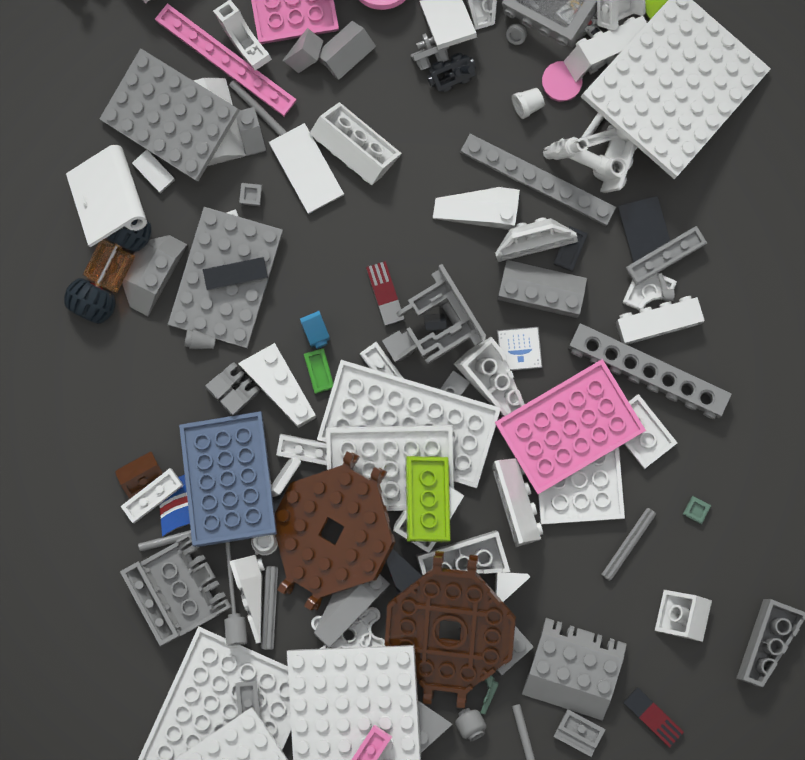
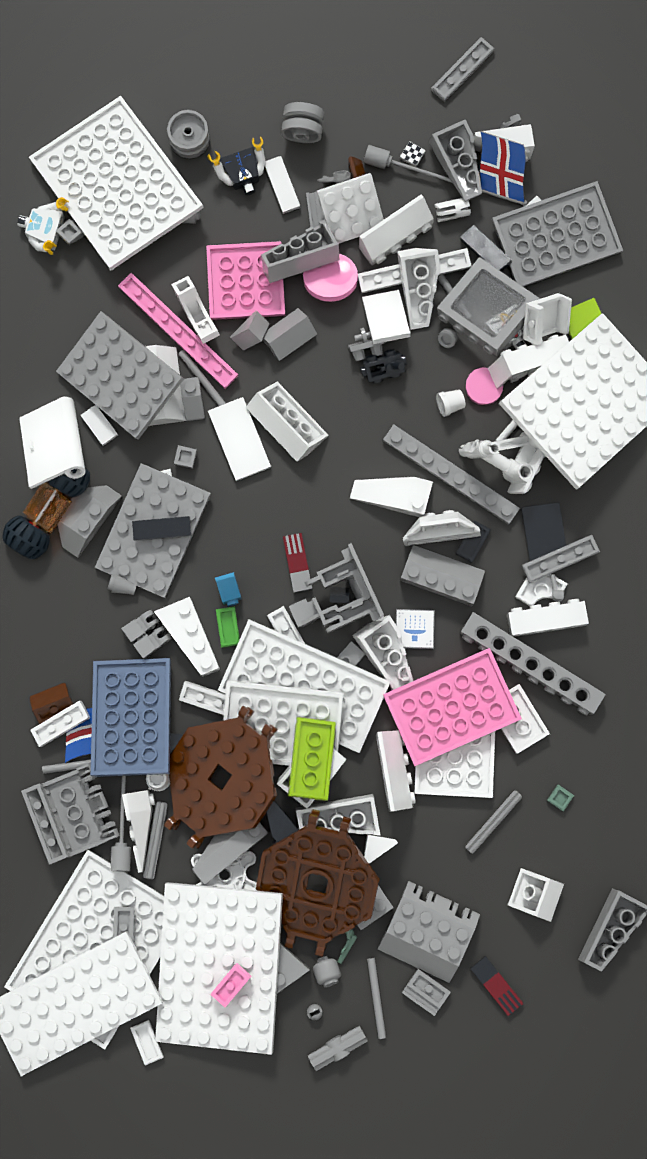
camera: 10 degrees right, 0 degrees up
white tile [271,457,301,497] -> none

